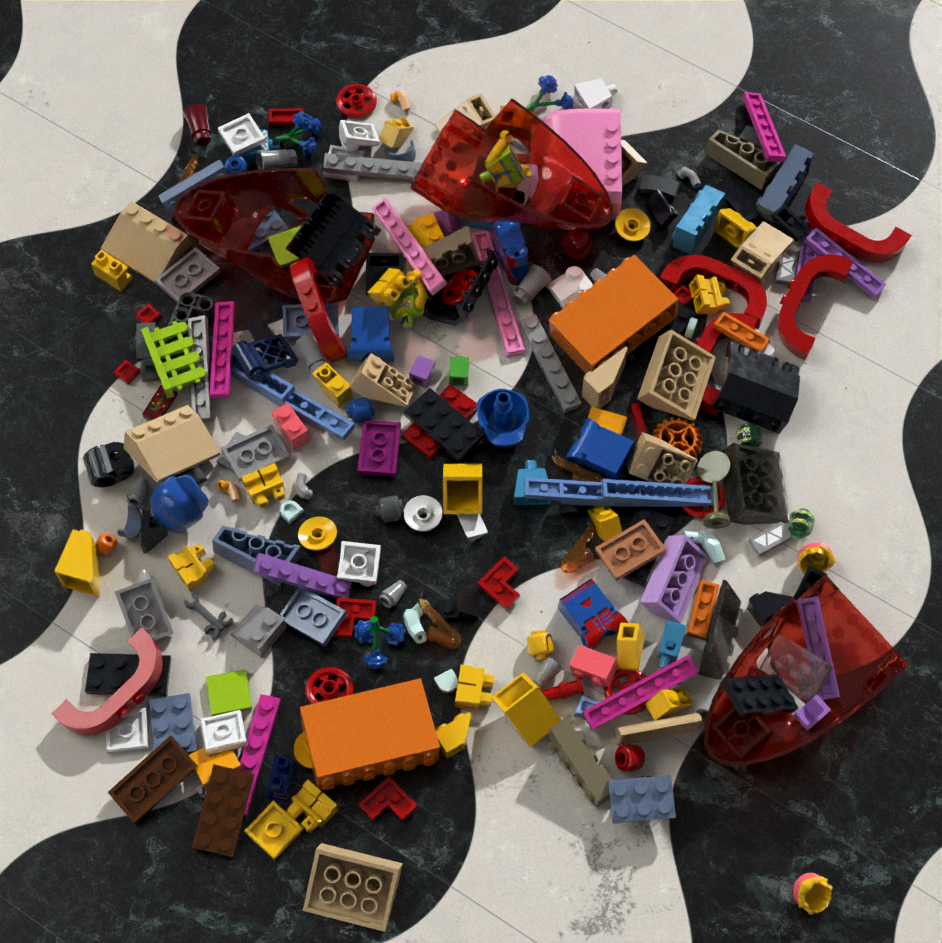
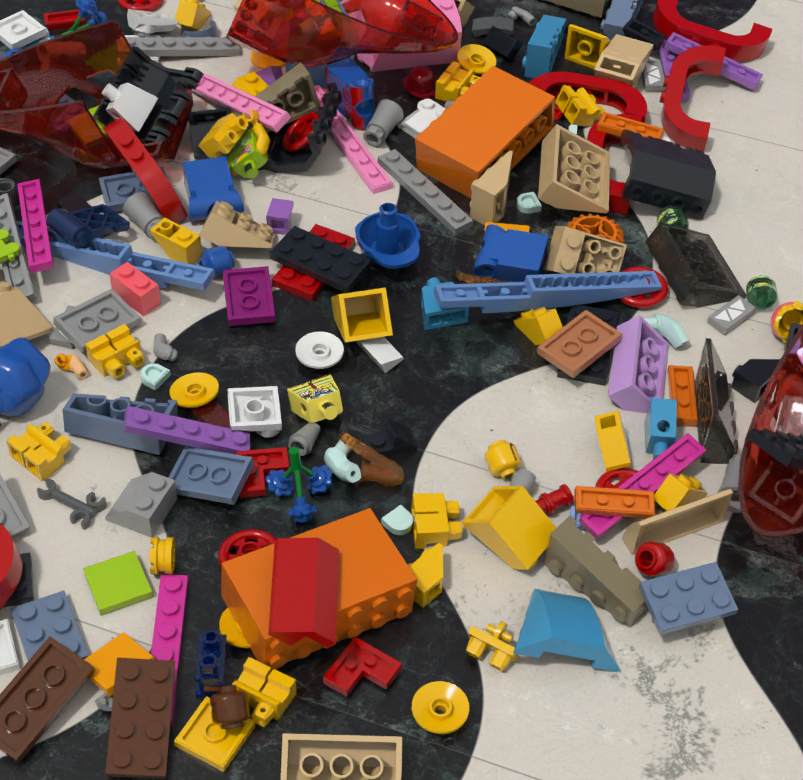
camera: 15 degrees left, 15 degrees down
white tile [200,710,248,755] -> none
dark grey head [375,495,404,522] -> none
bright green brick [449,356,469,386] -> none
red plate [477,556,520,611] -> none
piece [557,578,628,650] -> none
clear orange piece [560,517,596,573] -> none
coral brick [569,645,618,687] -> none
red tile [630,403,648,440] -> none
piece [697,451,731,529] -> none
none -> white torso [102,83,158,133]
none -> yellow wheel [149,537,175,575]
none -> reddish brown head [210,685,250,729]
none -> red slope [268,538,339,648]
none -> light yellow torso [287,374,343,423]
none -> yellow dish [412,681,469,734]
none -> yellow hips [435,61,481,102]
none -> yellow hips [466,621,519,672]
none -> dark azure wedge [513,589,620,672]
none -> light aqua tile [516,192,542,214]
none -> orange tile [574,486,655,518]

